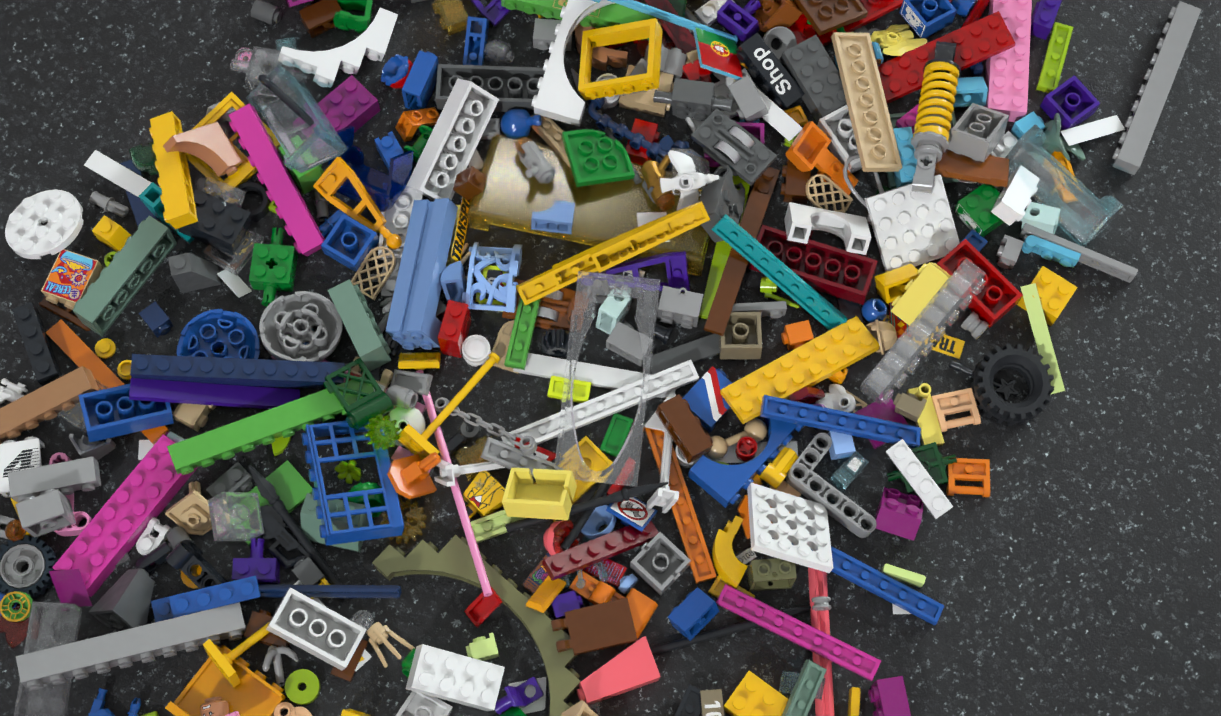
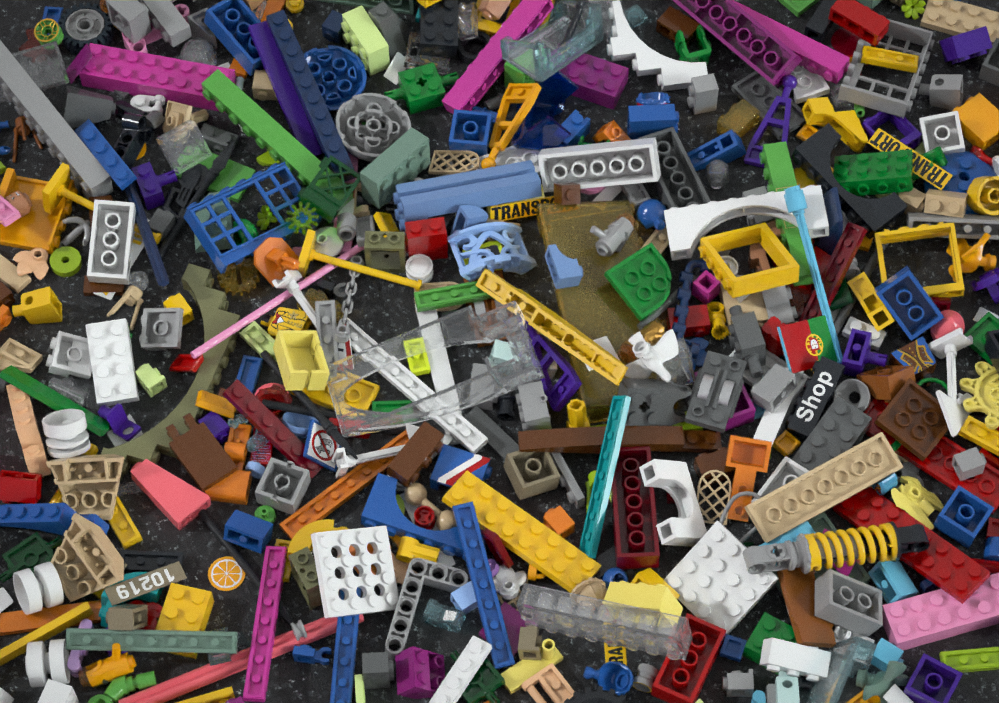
camera: 70 degrees right, 10 degrees down
none -> dark orange plant [12,116,43,163]
none -> light grey plate [139,308,183,351]
none -> yellow brick [163,293,194,326]
none -> clear cylinder [180,37,218,66]
none -> light orange sticker [208,556,245,591]
none -> blue tile [236,355,264,395]
none -> bright green tile [255,505,276,524]
none -> blue plate [292,645,332,665]
none -> yellowish green brick [341,5,390,76]
none -> dark grey brick [362,652,394,689]
none -> olive window [364,231,407,273]
none -> yellow piece [566,399,590,428]
none -> blue hair [583,661,634,696]
none -> light grey brick [687,73,719,115]
none -> dark pink brick [692,270,721,304]
none -> yellow connector [707,302,729,340]

